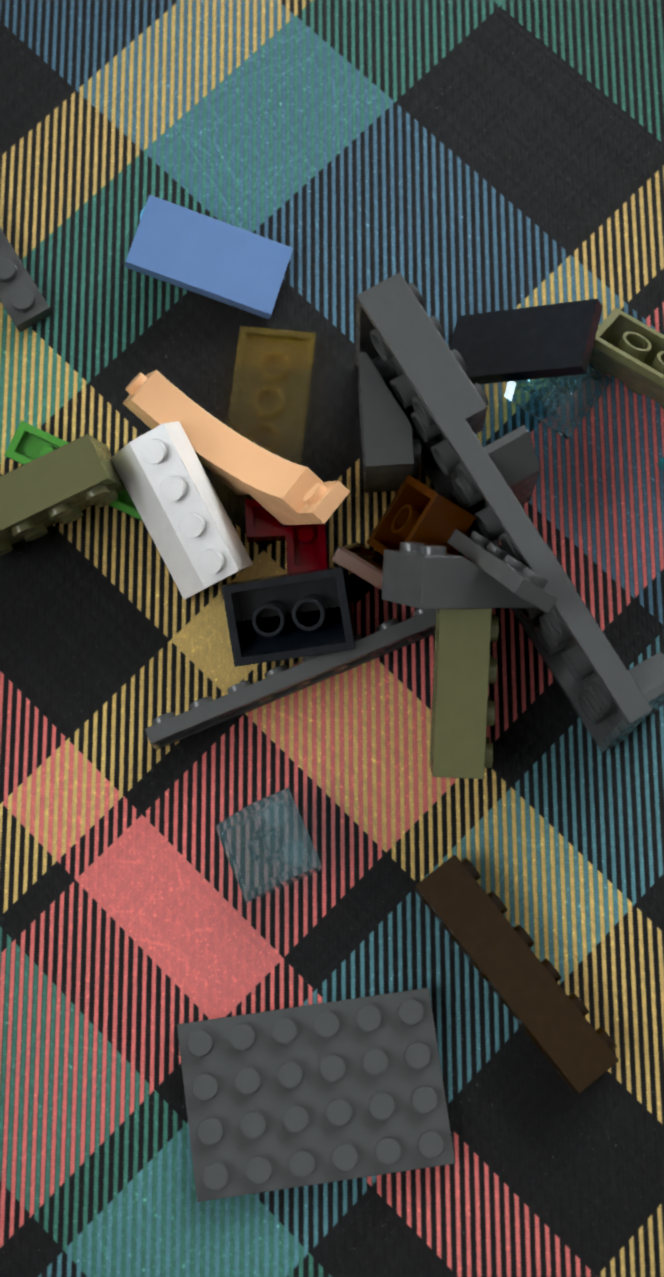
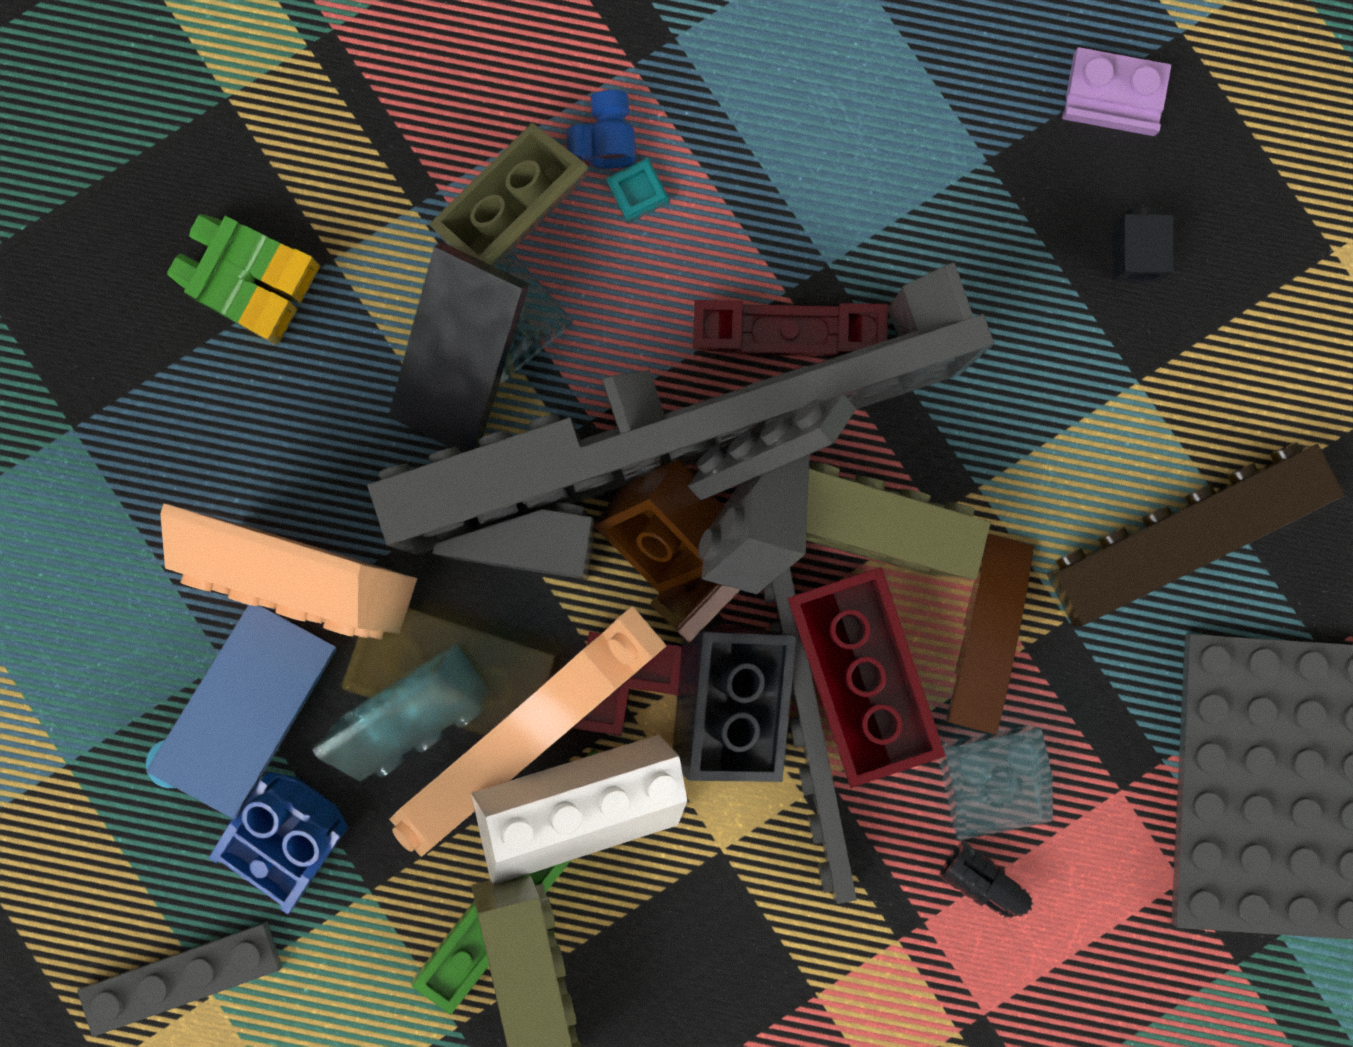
camera: 80 degrees left, 10 degrees up
none -> light nougat slope [160,504,417,640]
none -> bright green hips [167,214,320,346]
none -> blue slope [209,772,348,914]
none -> clear light blue slope [312,643,489,781]
none -> dark red slope [693,300,888,356]
none -> dark red slope [787,567,946,788]
none -> black hinge [939,841,1033,918]
none -> reddish brown slope [946,534,1034,735]

